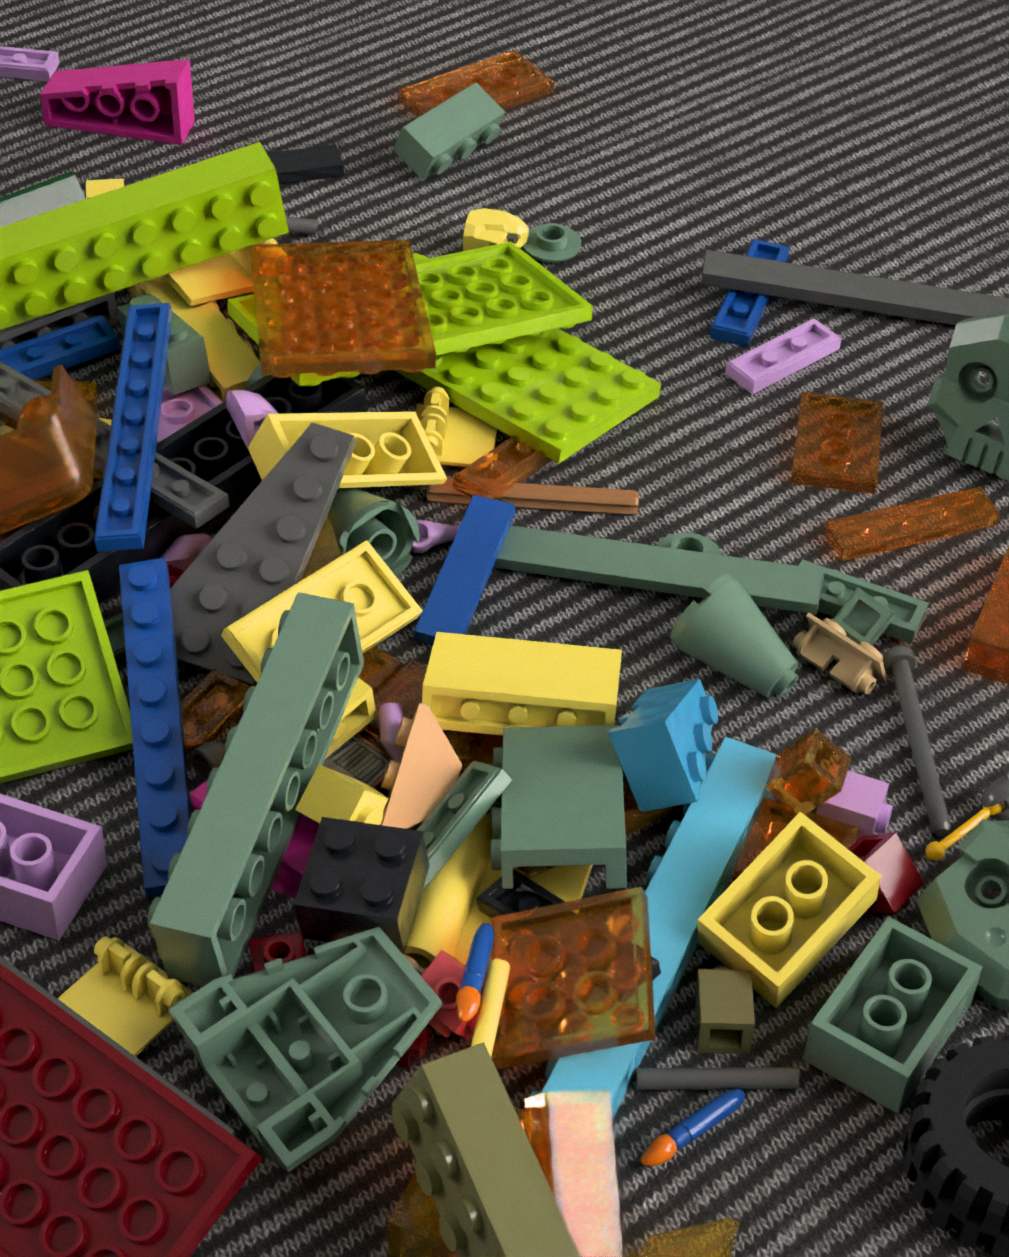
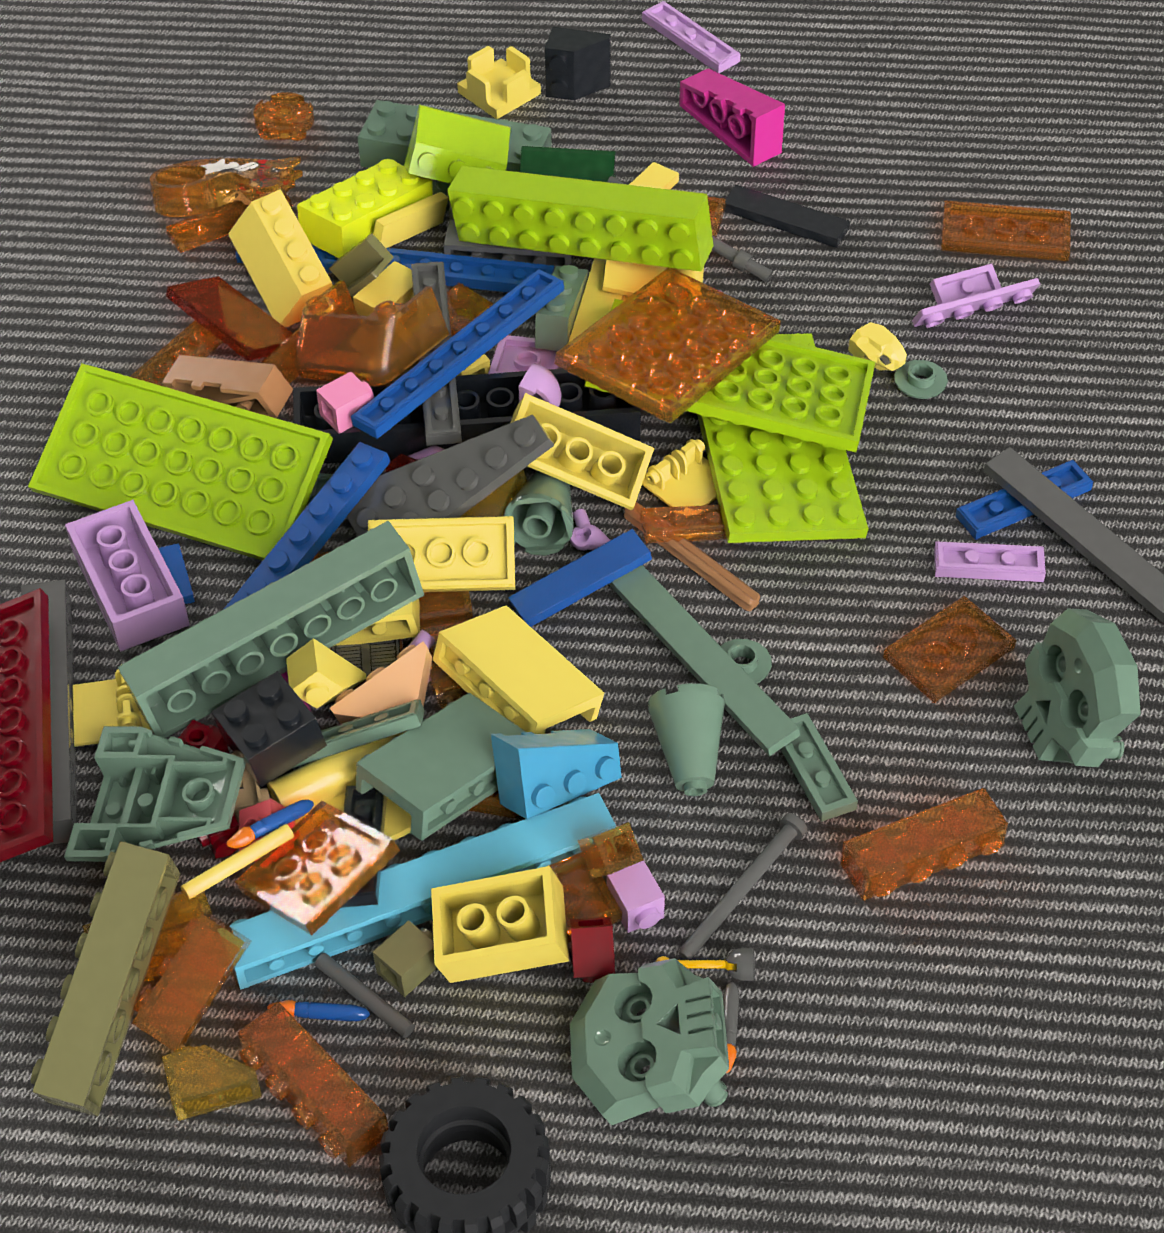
camera: 45 degrees right, 5 degrees up
sand green brick [393,82,506,180] -> none
tan hinge [792,613,887,694] -> none
sand green brick [803,916,983,1114] -> none
clear orange tile [823,487,1000,561] -> none
sand green tile [833,587,896,646] -> none
none -> clear orange brick [238,1002,389,1167]
none -> bright pink brick [316,372,374,434]
none -> lavender bracket [912,264,1040,328]

